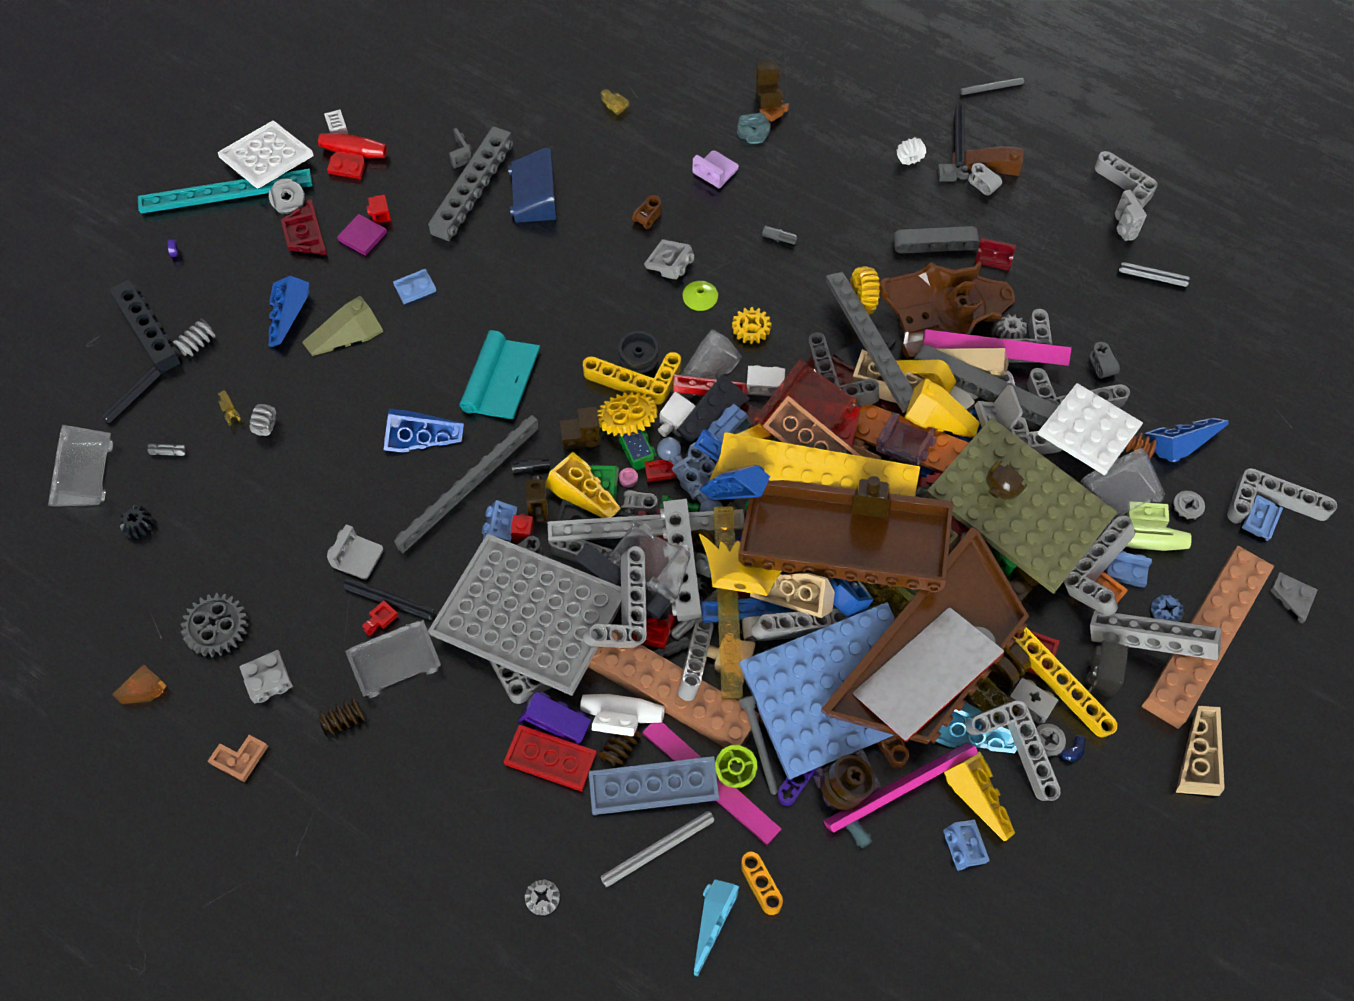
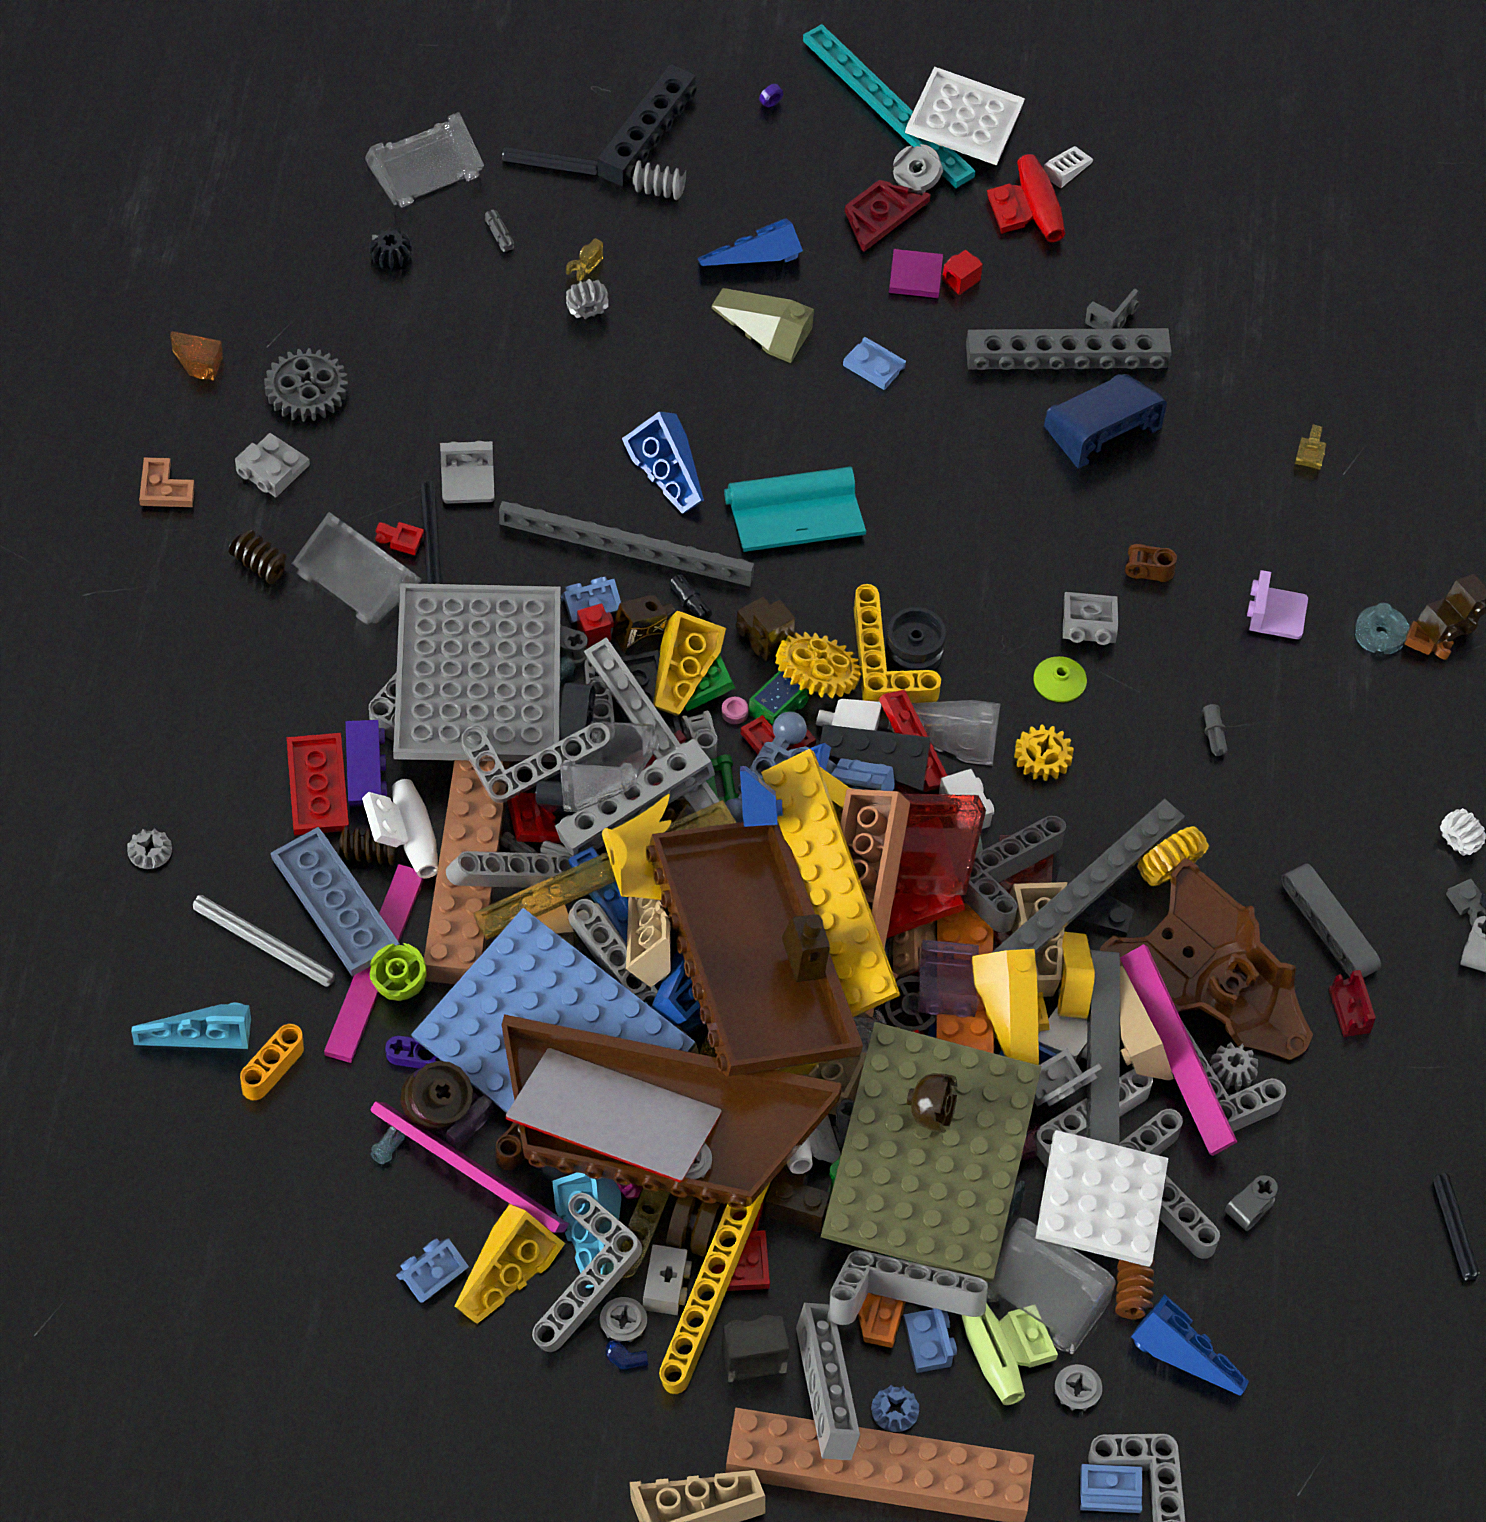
camera: 60 degrees right, 5 degrees down
dark grey piece [738,695,778,795] -> none

